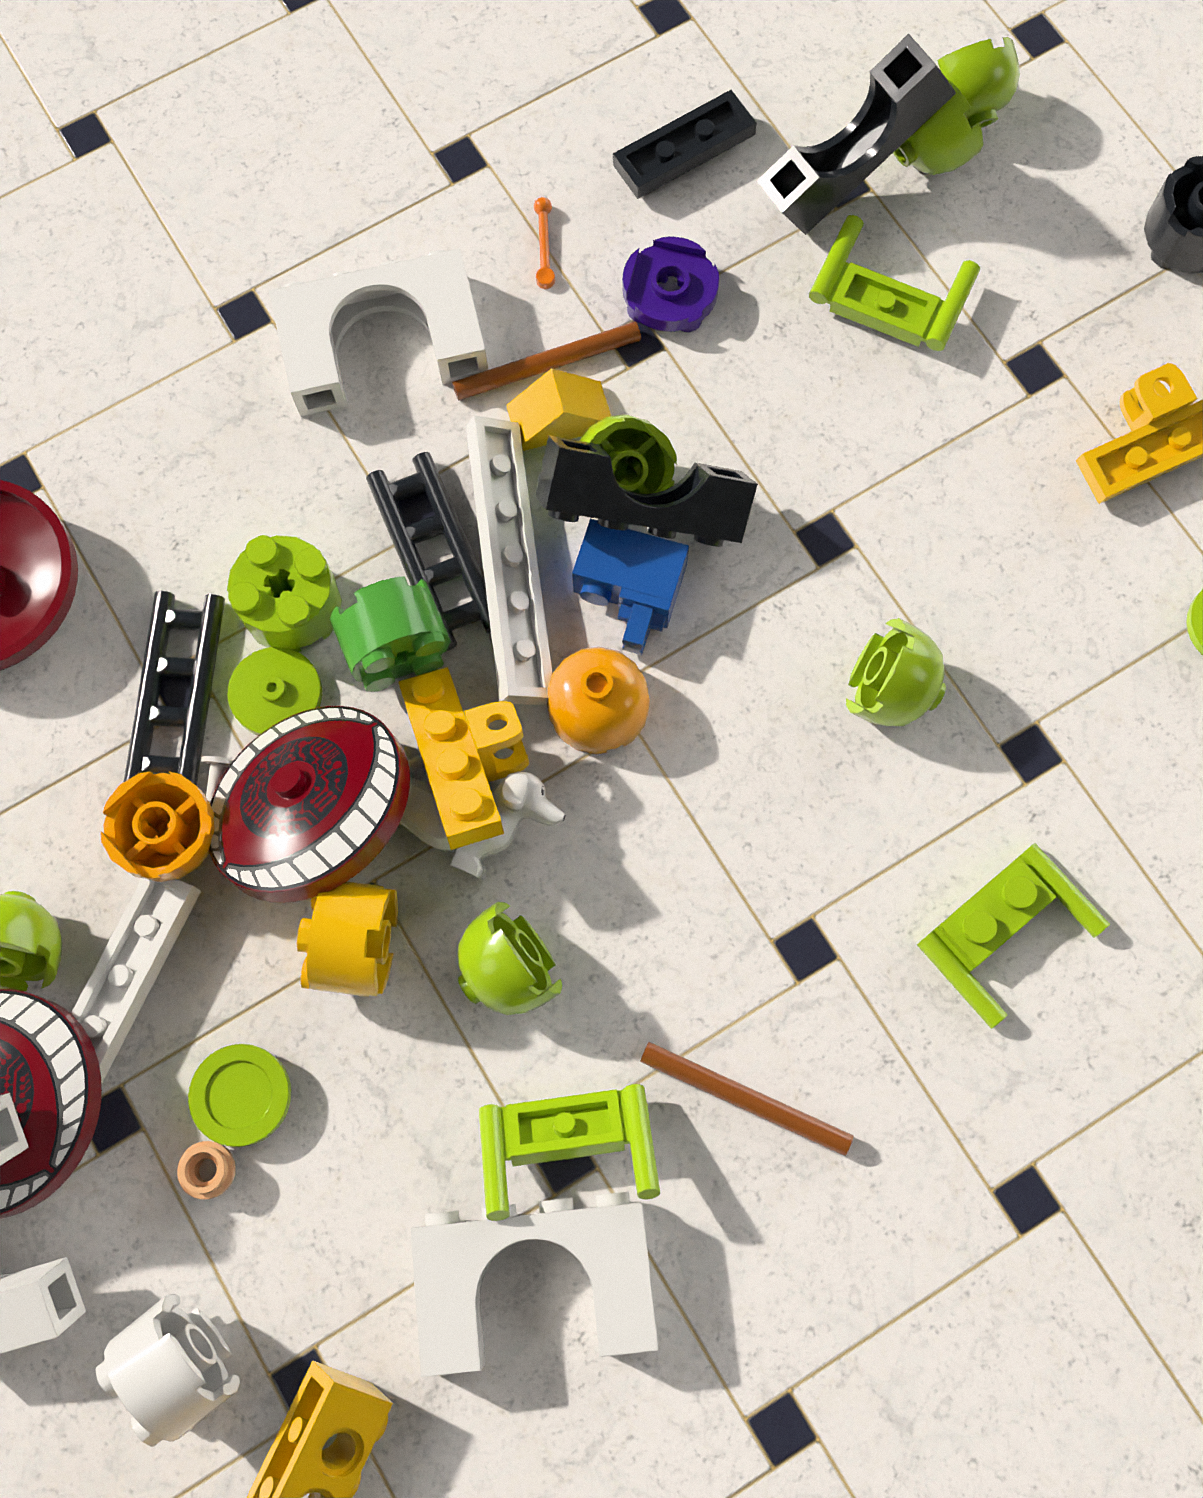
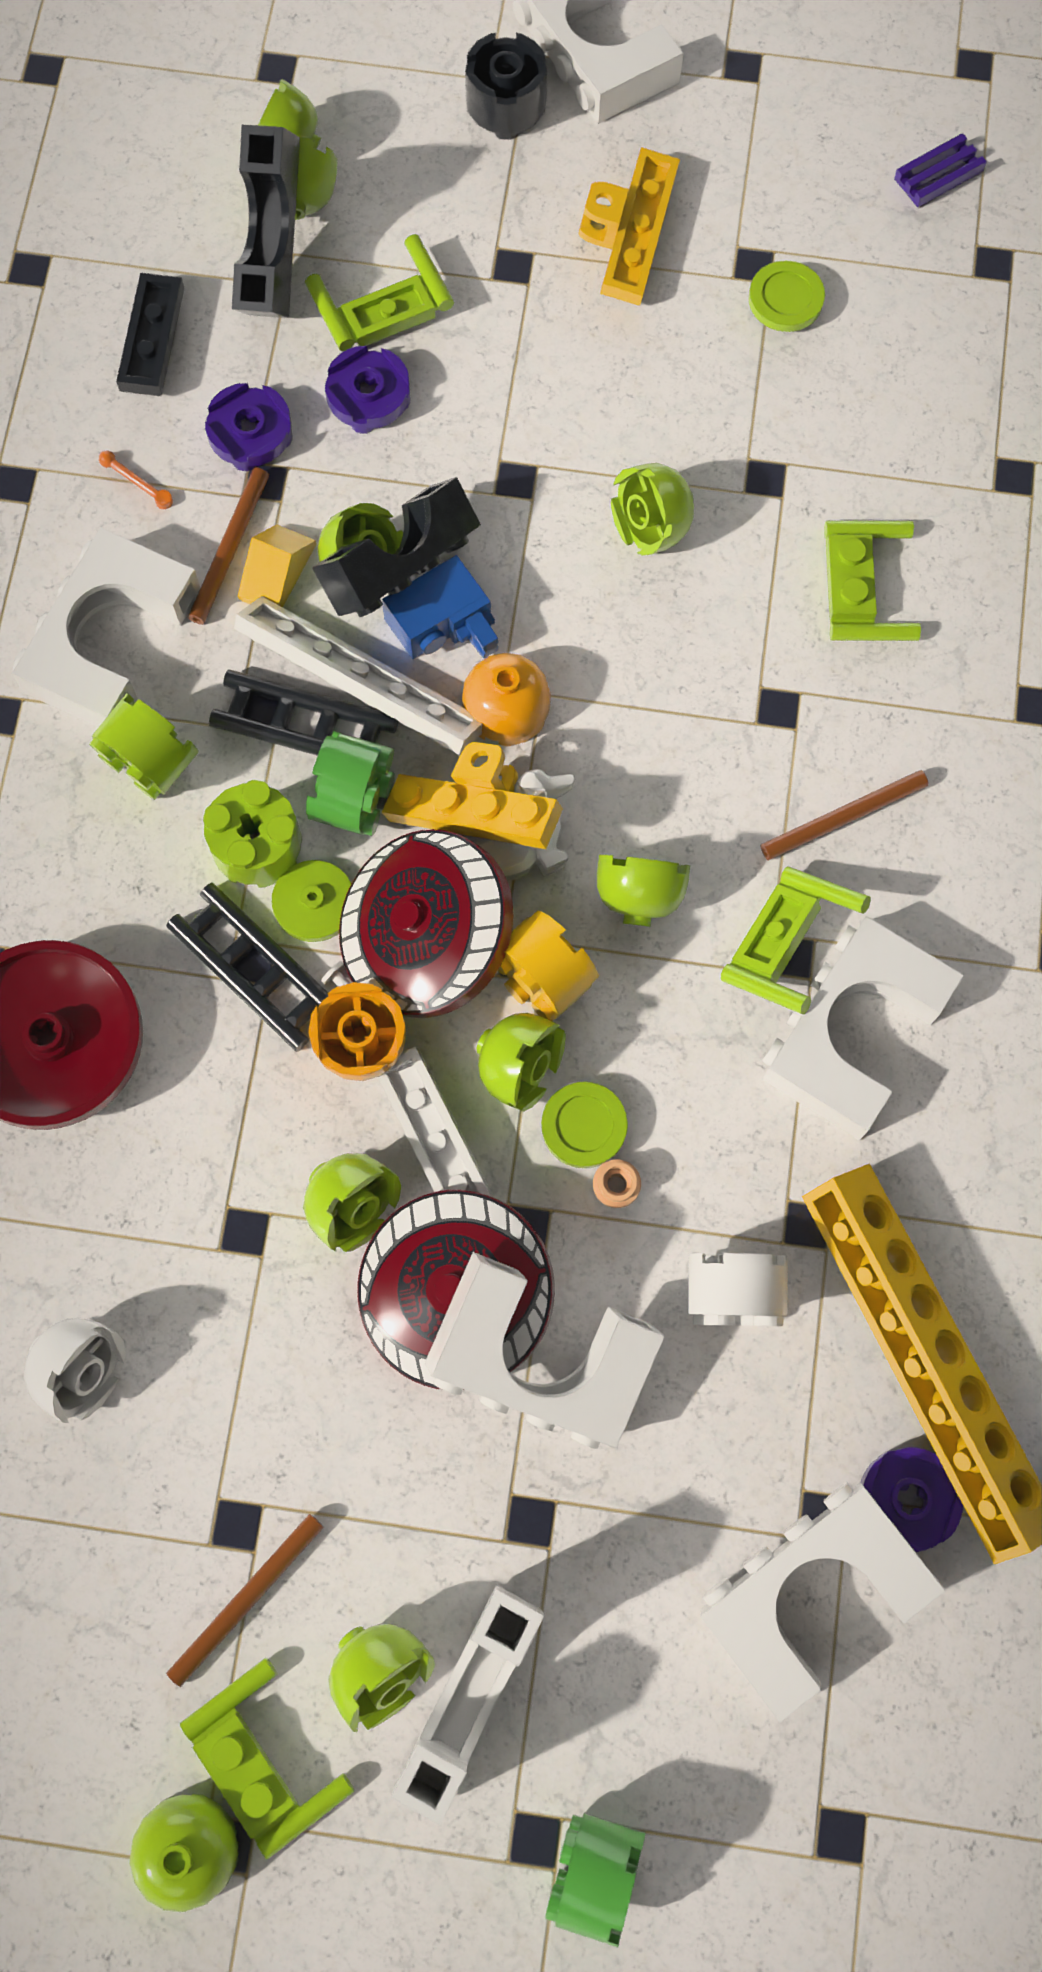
camera: 55 degrees left, 0 degrees up
none -> lime brick [89,693,199,800]
none -> dark purple plate [325,346,410,434]
none -> lime cylinder [476,1013,566,1112]

